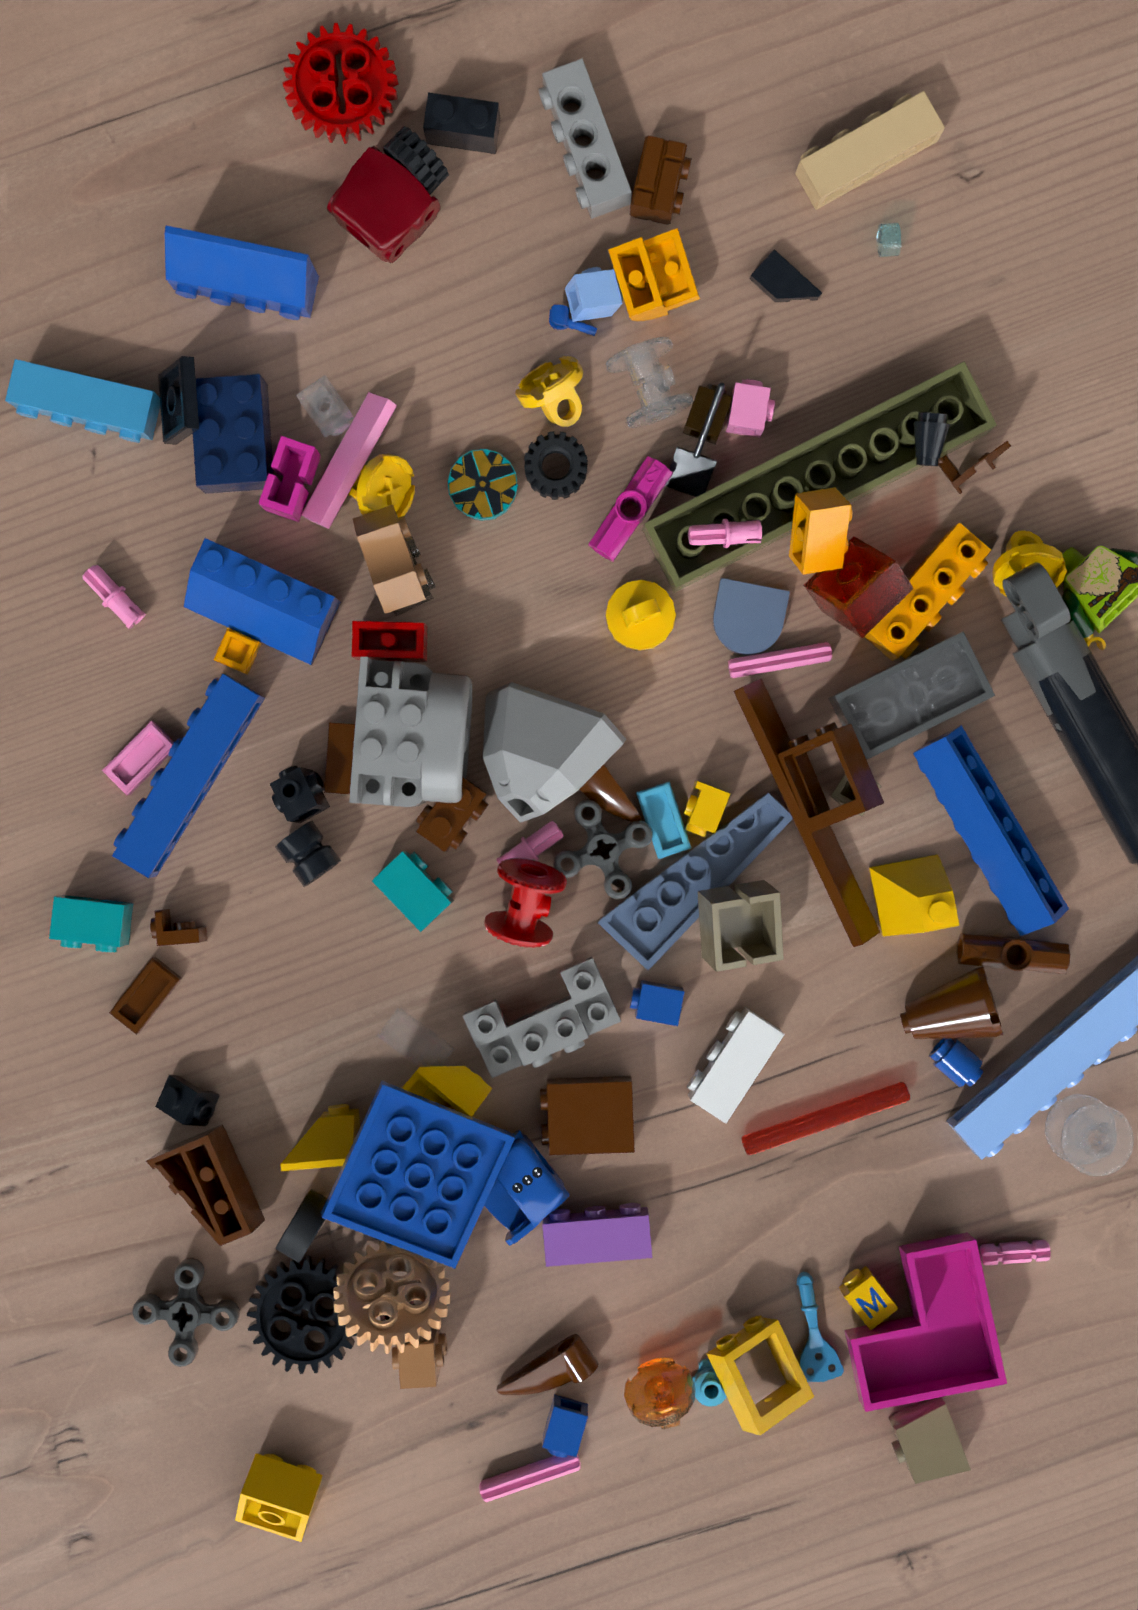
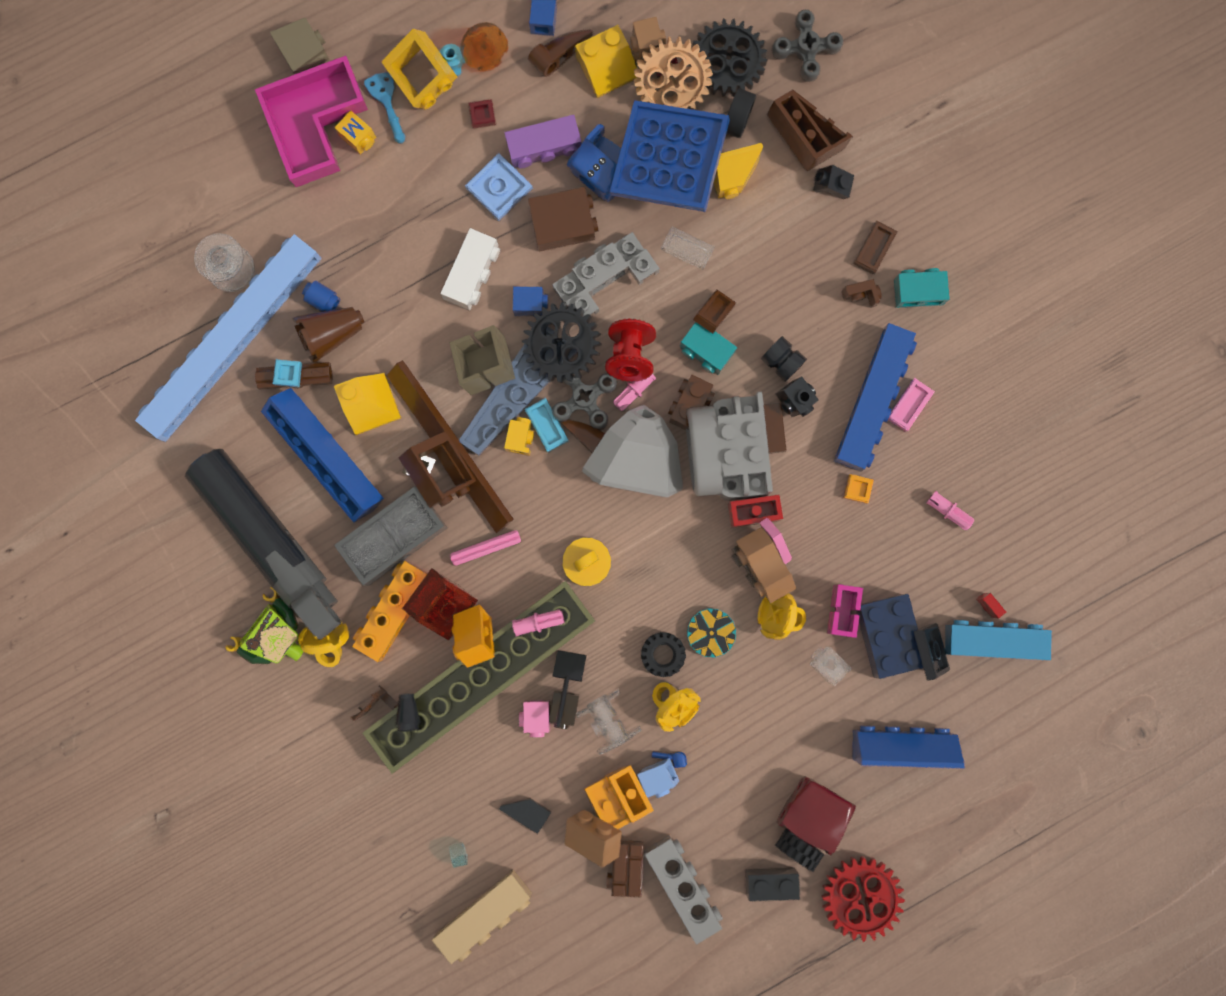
camera: 175 degrees right, 5 degrees down
blue slope [184,538,341,665] -> none
bright pink tile [301,392,397,529] -> none
yellow slope [402,1066,492,1117] -> none
dark pink piece [588,456,673,562] -> none
sand blue tile [713,578,790,655] -> none
clear red axle [741,1082,910,1156] -> none
bright pink axle [979,1240,1051,1266] -> none
none -> medium azure tile [273,359,302,387]
none -> light blue tile [465,153,533,221]
none -> dark red tile [468,99,496,129]
none -> black gear [522,302,602,383]
none -> medium nougat brick [565,810,622,868]
none -> yellow slope [575,25,638,98]
none -> reddish brown tile [693,290,736,334]
none -> bright pink tile [760,518,792,564]
none -> red tile [976,593,1006,618]

